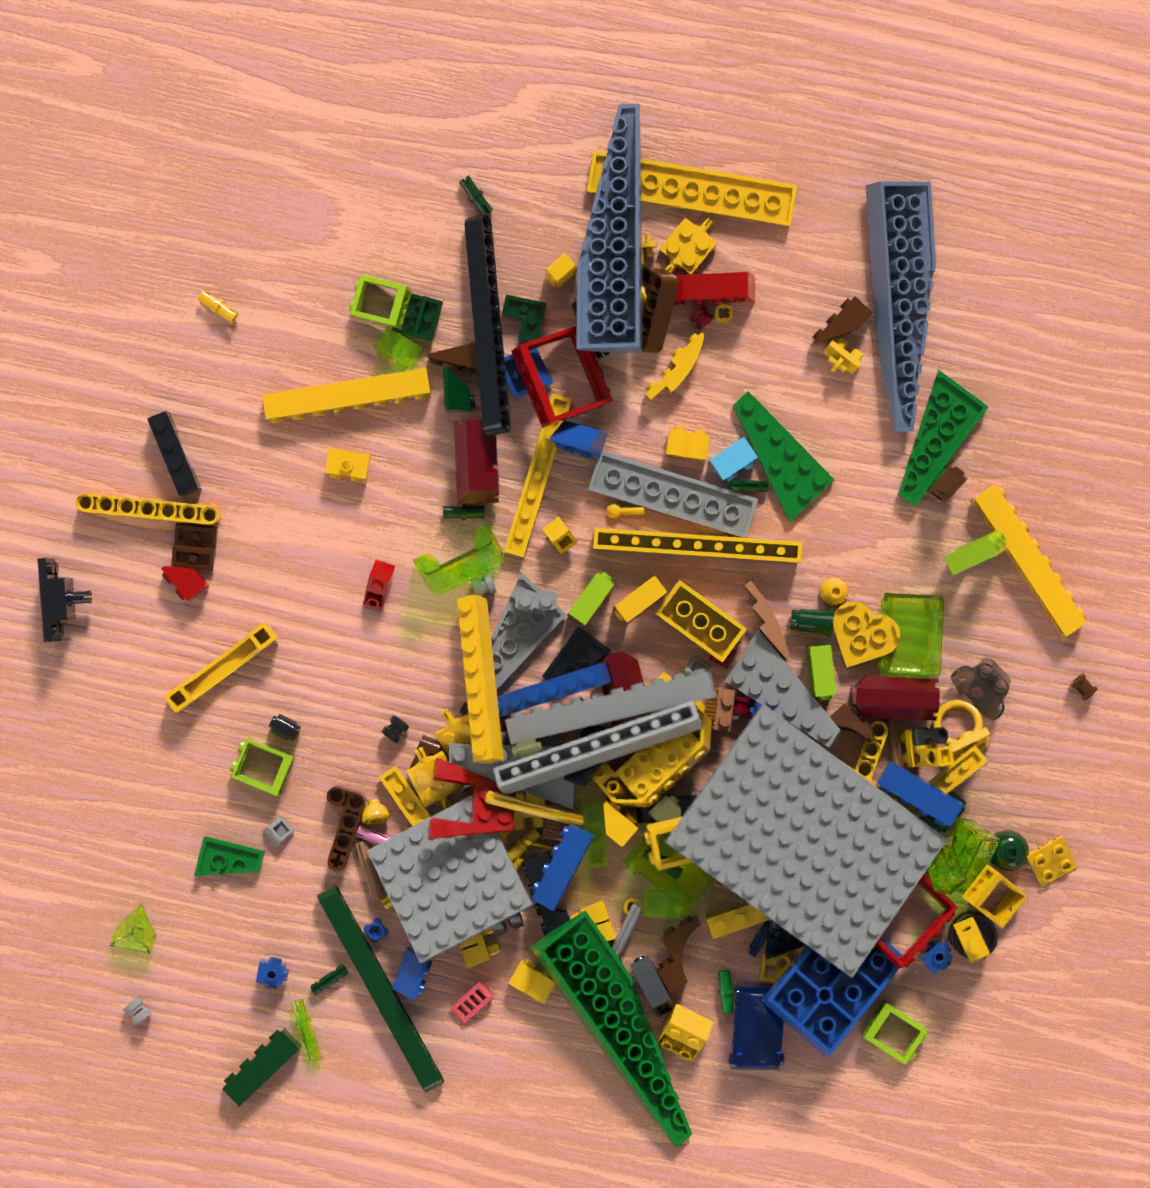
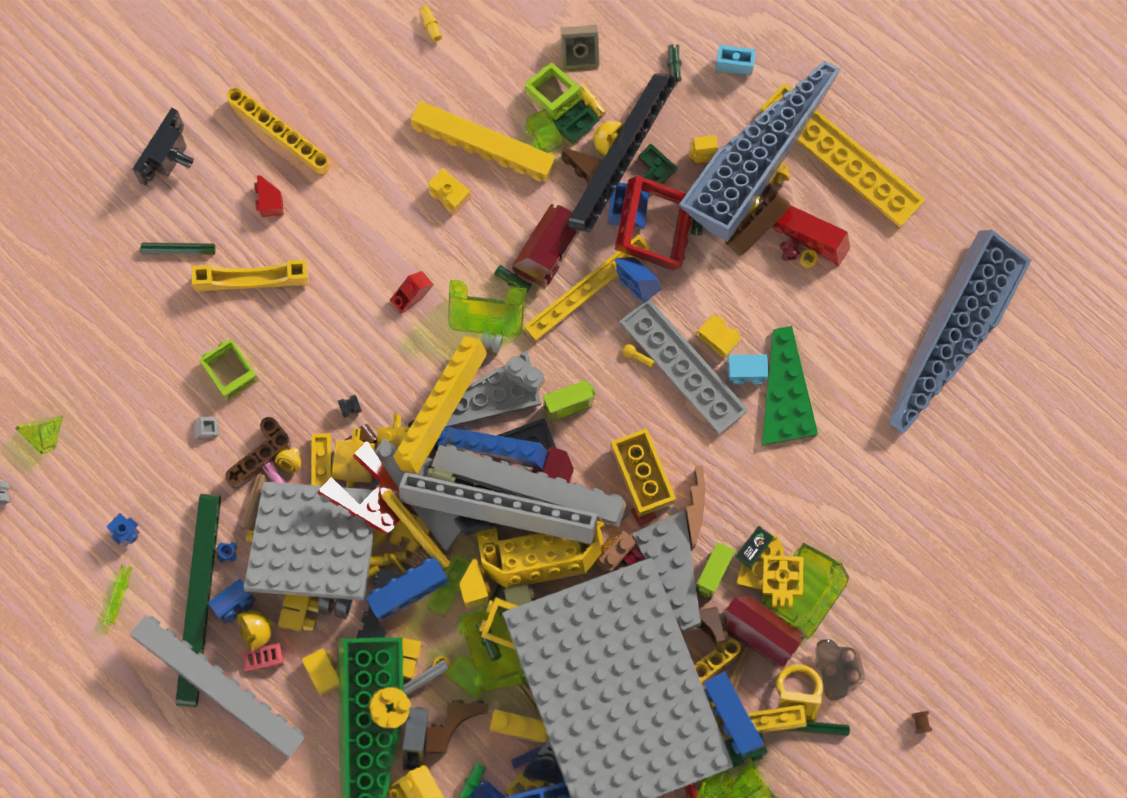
camera: 25 degrees right, 15 degrees down
black arch [147,411,202,497] -> none
reddish brown slope [172,523,218,571] -> none
green wing [194,835,265,876] -> none
dark green brick [222,1028,302,1107] -> none
black brick [269,714,301,741] -> none
dark green axle [310,965,348,995] -> none
dark green slope [443,368,475,413] -> none
yellow brick [542,517,578,555] -> none
yellow brick [593,528,803,563] -> none
yellow window [614,576,667,623] -> none
yellow slope [645,332,704,401] -> none
yellow plate [659,217,717,274] -> none
dark green axle [729,480,769,492] -> none
dark green plant [790,609,834,637] -> none
reddish brown slope [811,296,873,346] -> none
yellow brick [819,578,848,606] -> none
yellow hips [823,337,863,375] -> none
green wing [897,370,989,507] -> none
yellow hips [900,727,954,767] -> none
reddish brown slope [927,466,968,502] -> none
lime window [944,529,1007,575] -> none
yellow brick [971,484,1087,637] -> none
none -> light grey brick [130,615,305,759]
none -> dark green axle [140,242,216,254]
none -> yellow cylinder [237,610,273,651]
none -> yellow plate [369,688,411,728]
none -> dark tan slope [560,25,600,69]
none -> yellow pin [579,83,607,118]
none -> yellow cylinder [593,121,624,156]
none -> medium azure brick [715,45,756,76]
none -> tile [735,526,774,569]
none -> yellow piece [763,555,803,609]
none -> dark green axle [784,721,850,736]

